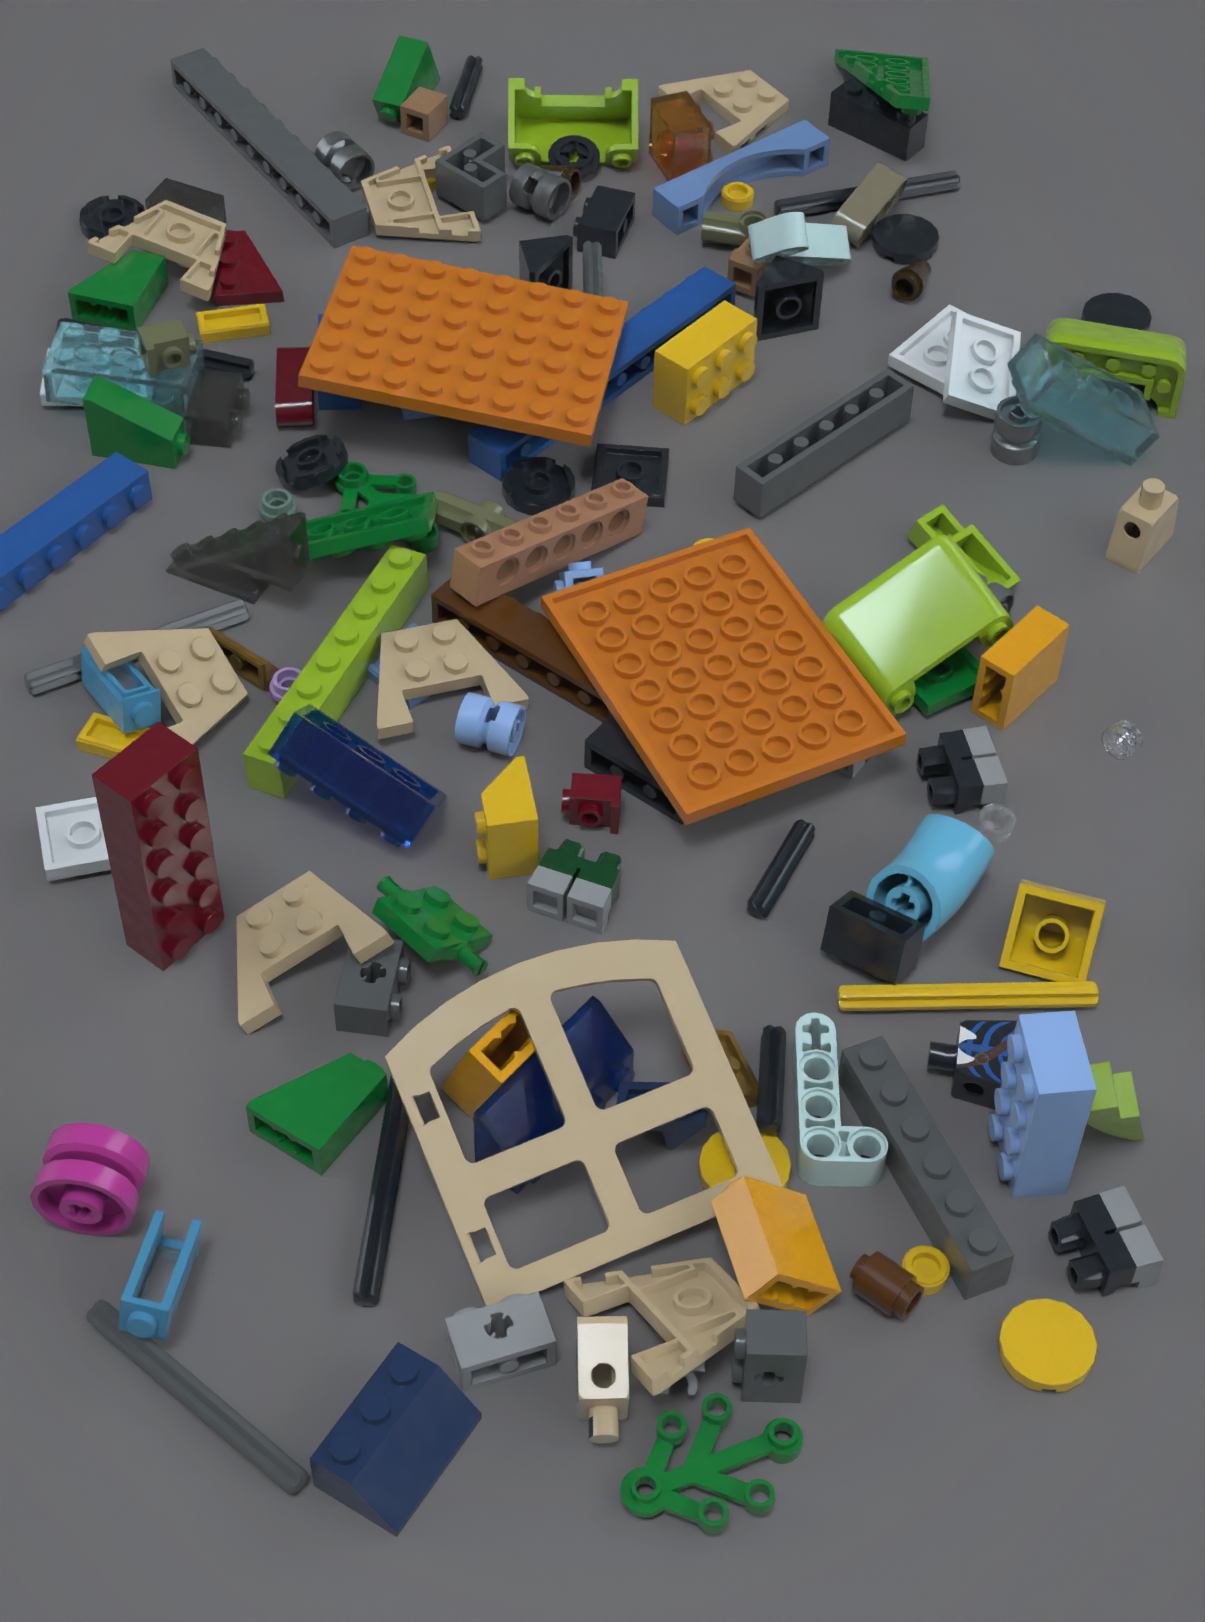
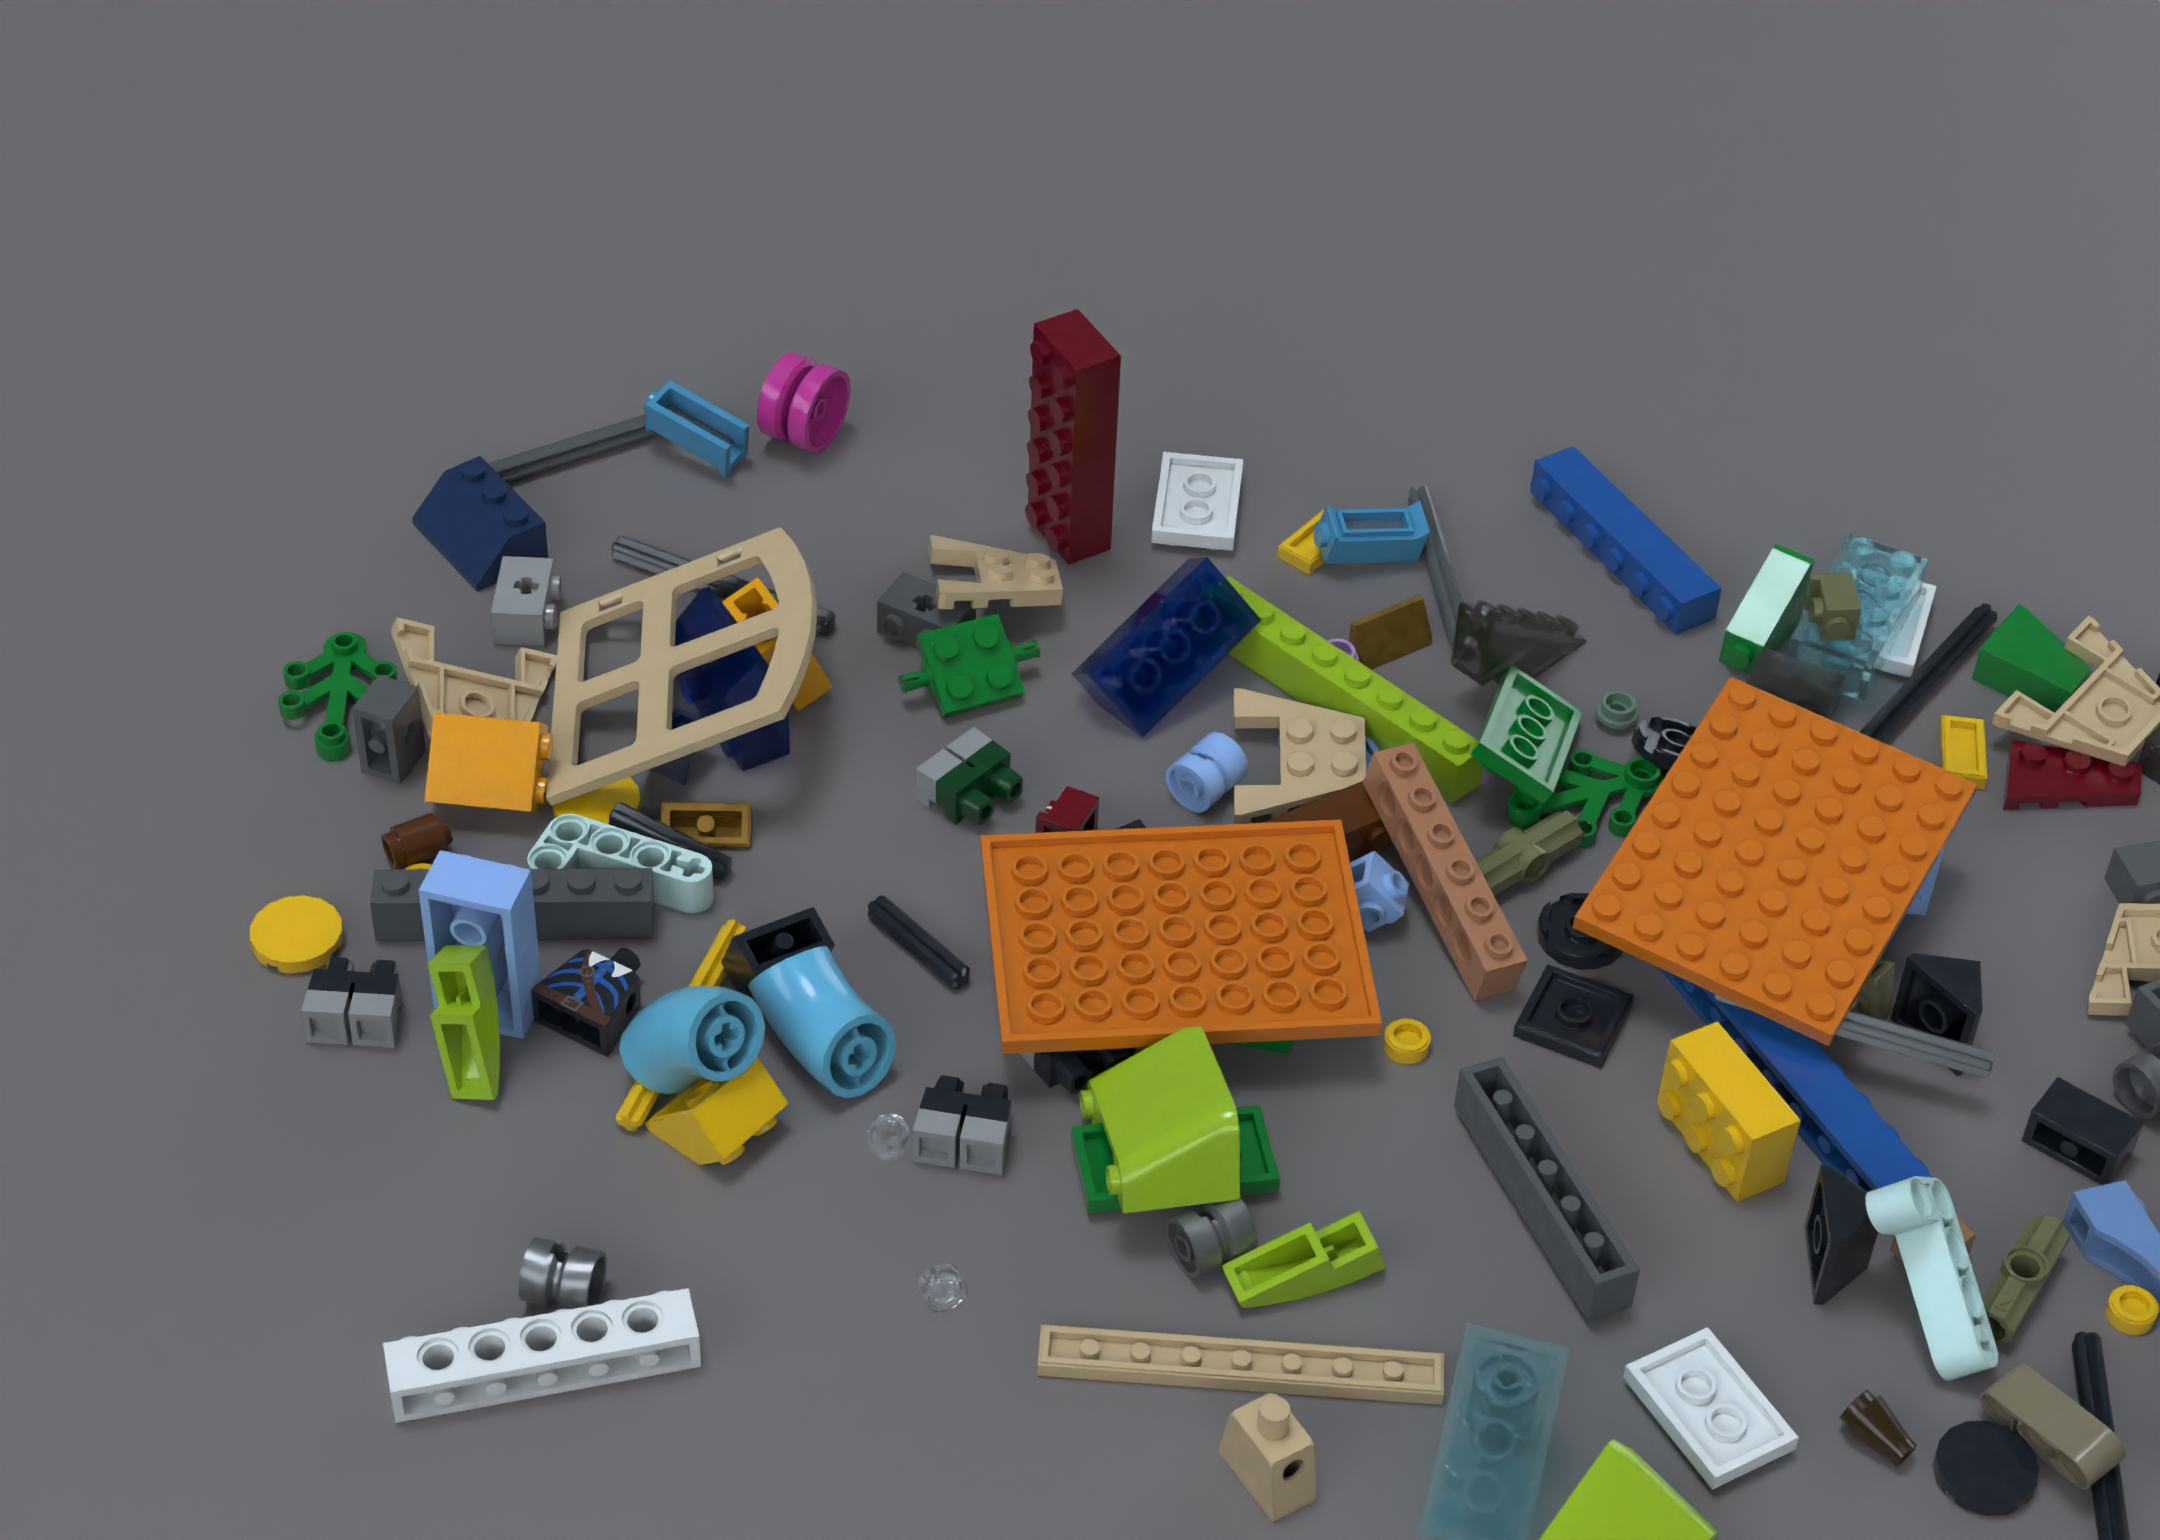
camera: 110 degrees right, 5 degrees down
tan wing [84,628,248,746] -> none
green slope [246,1052,388,1176] -> none
yellow slope [474,756,539,880] -> none
tan torso [576,1316,629,1444] -> none
white plate [942,310,1021,420] -> none
light orange brick [971,605,1070,731] -> none
none -> medium azure brick [619,986,765,1094]
none -> tan tile [1037,1324,1444,1405]

